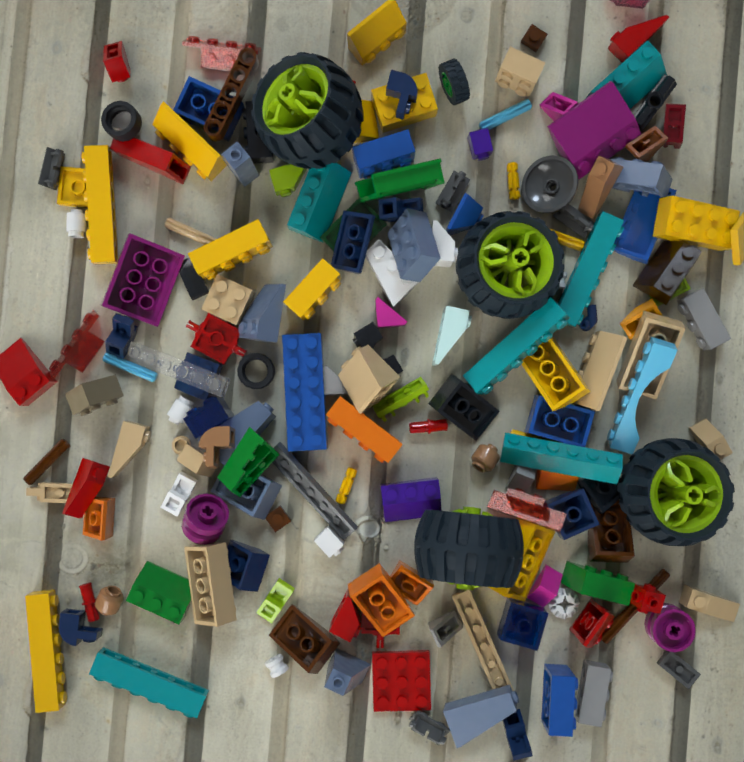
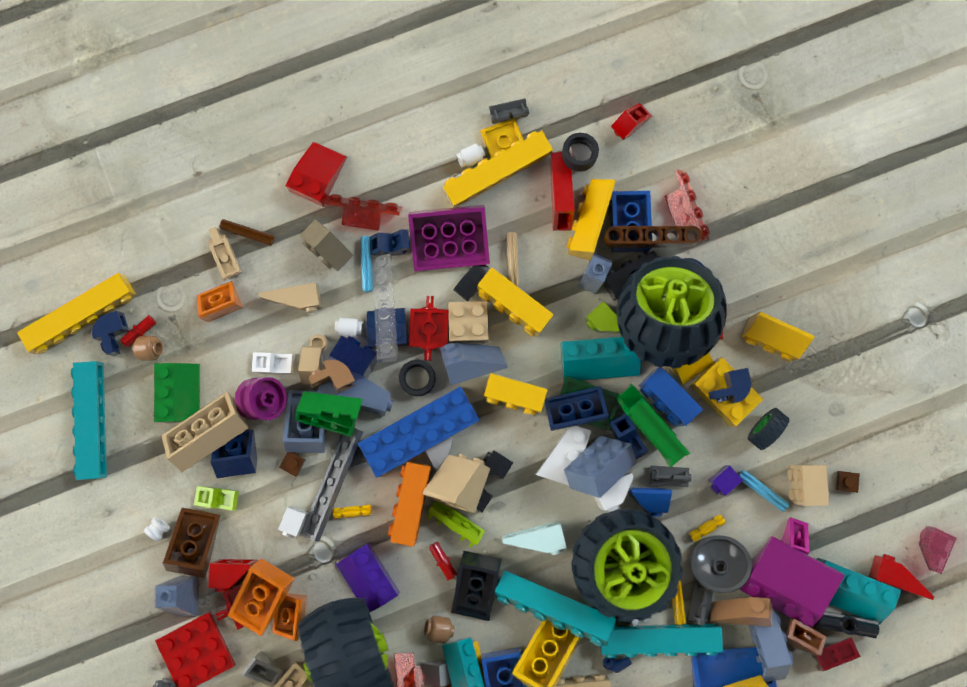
camera: 65 degrees right, 5 degrees down
red slope [62,458,110,519] -> none
dark pink slope [375,297,407,329] -> none

